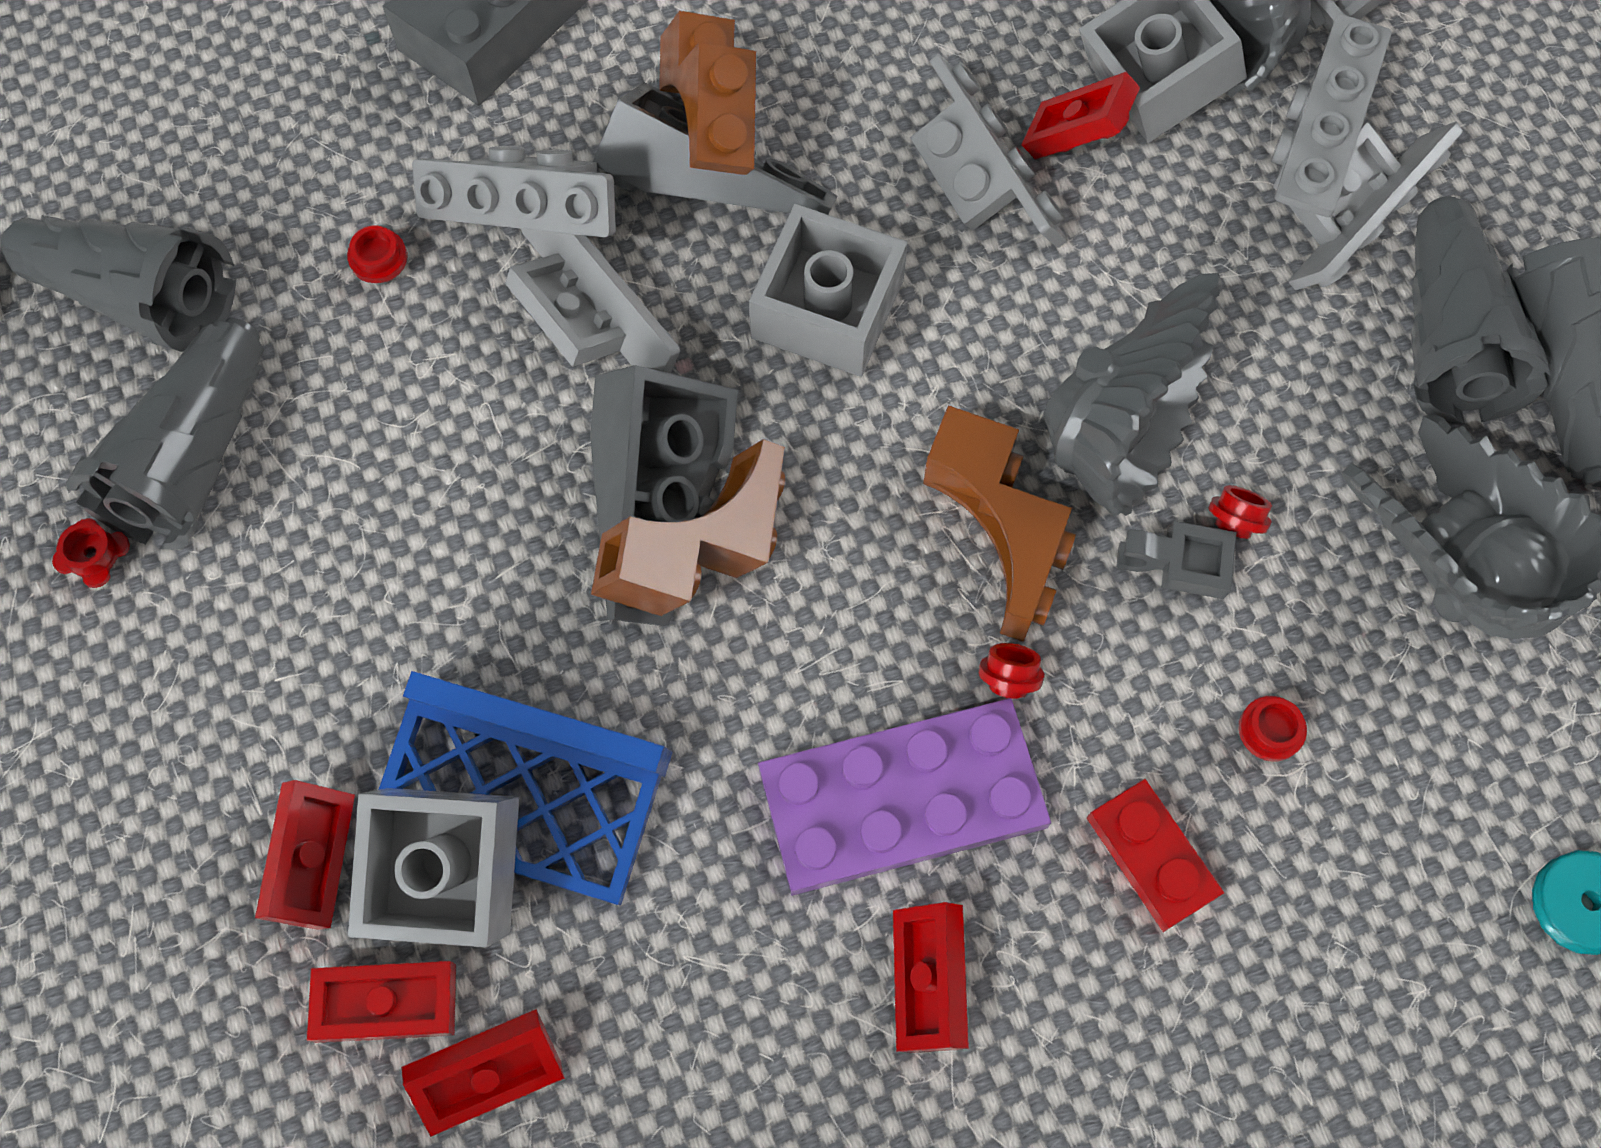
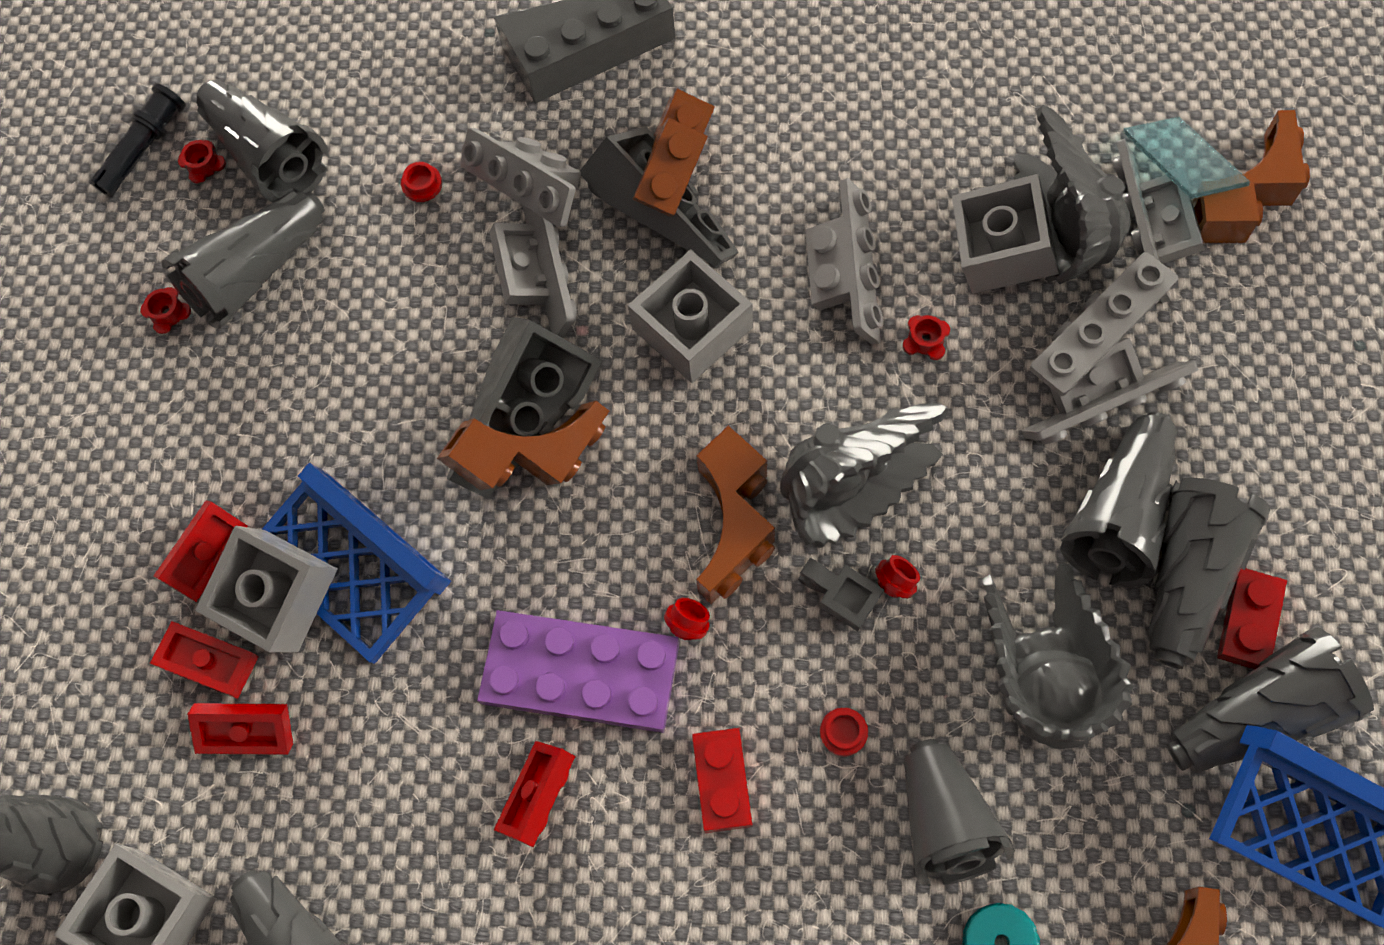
camera: 30 degrees right, 0 degrees up
red plate [1021,71,1140,160] -> none
none -> red plate [178,140,226,183]
none -> red plate [902,315,950,360]
none -> dark grey cone [904,739,1015,886]

